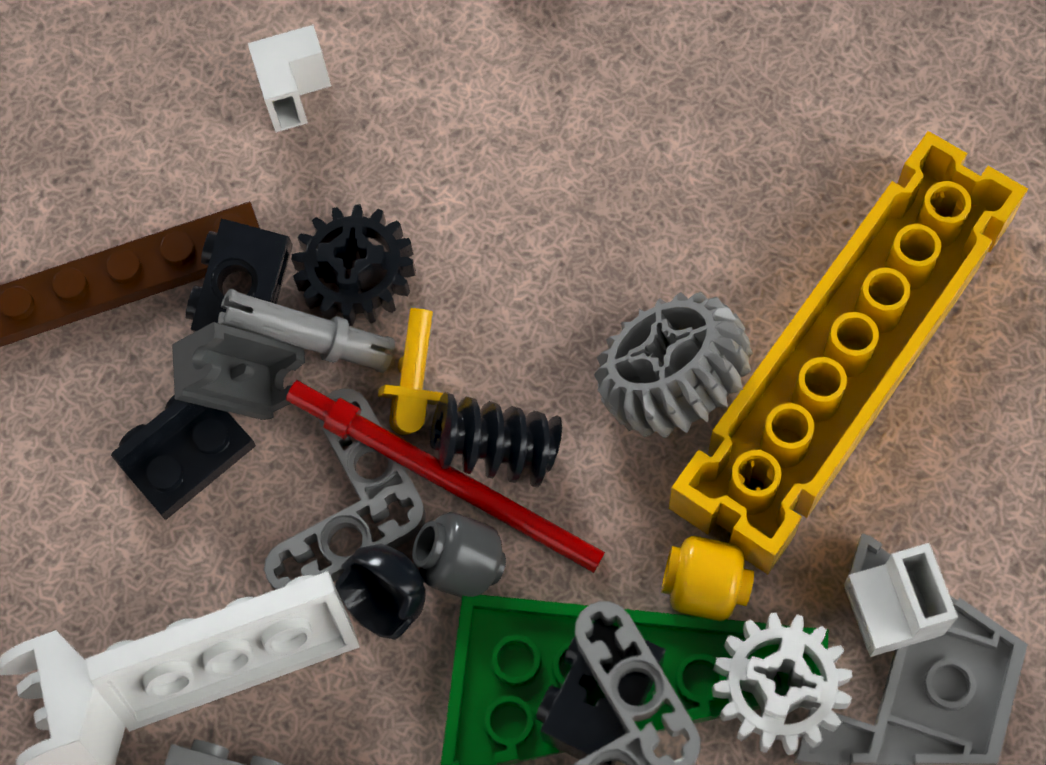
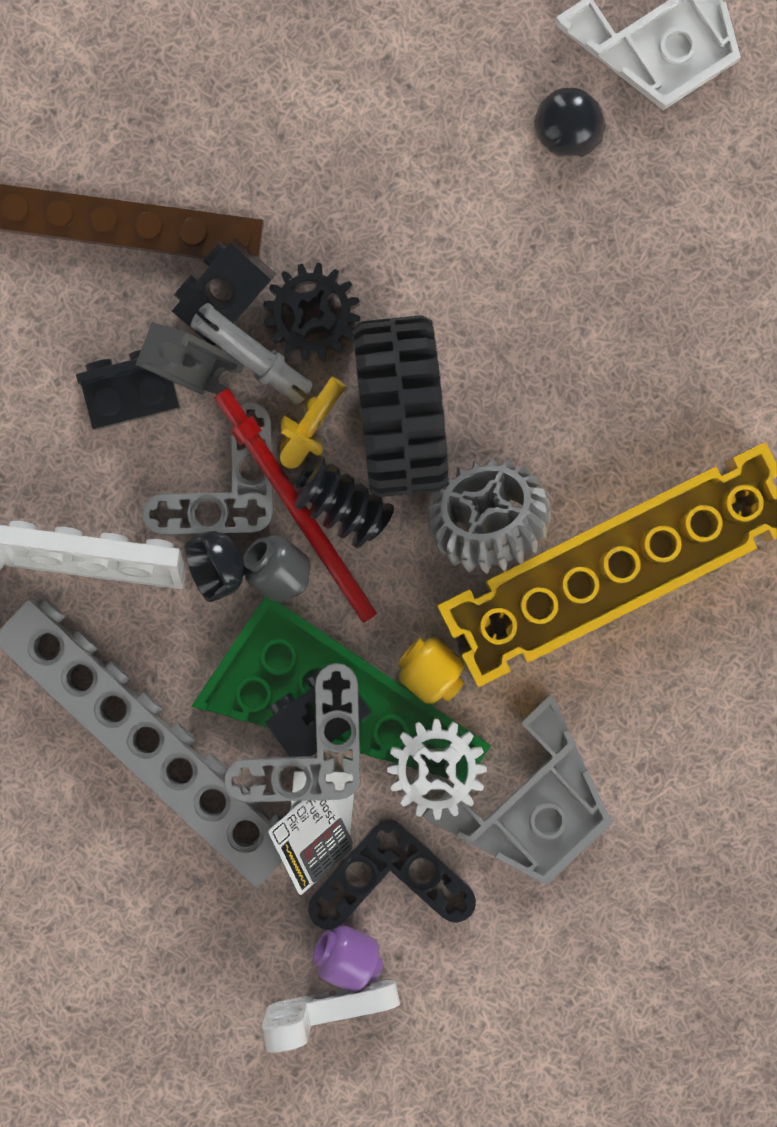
camera: 20 degrees right, 20 degrees up
white piece [248,25,331,132] -> none
white piece [844,543,958,657] -> none
none -> black tyre [353,315,449,497]

